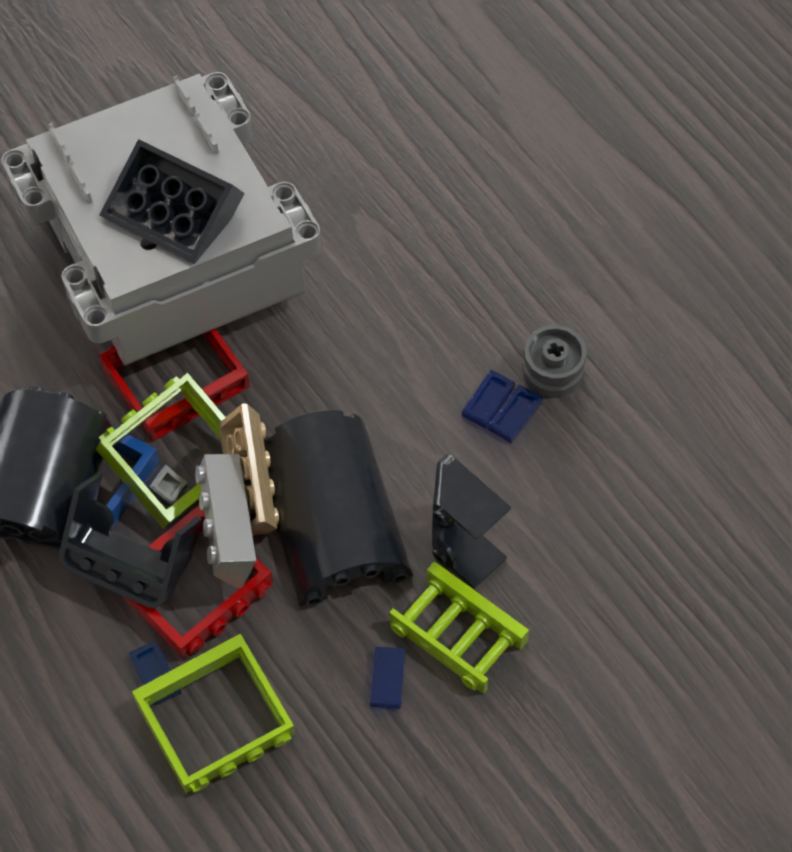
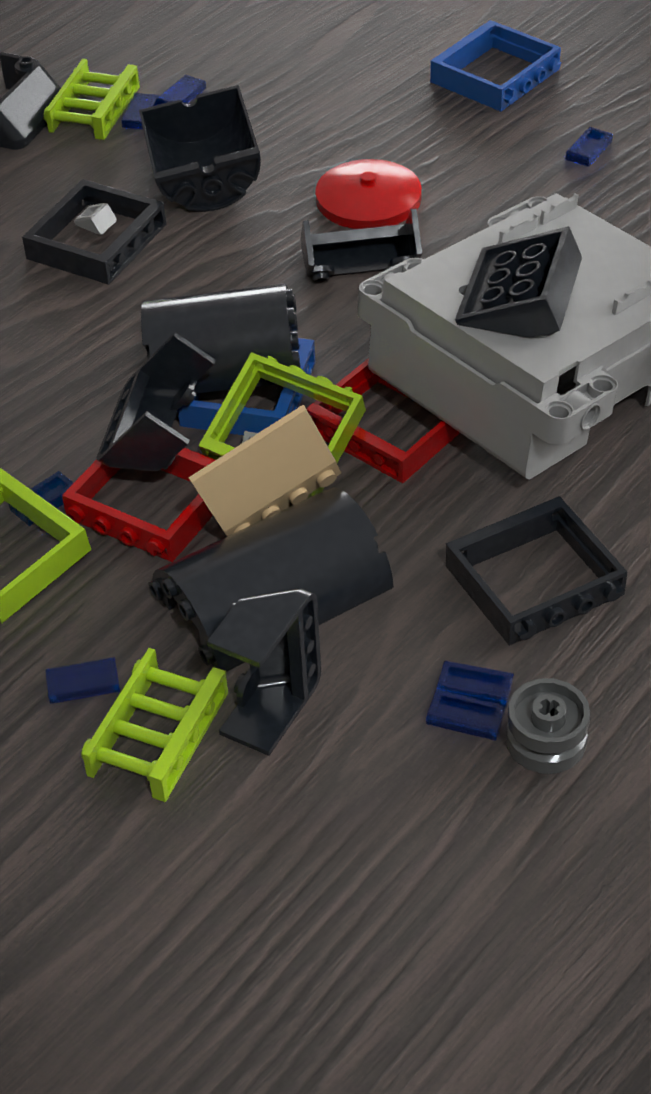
camera: 75 degrees right, 15 degrees down
light grey slope [195,454,256,588] -> none
none -> black window [446,496,628,646]

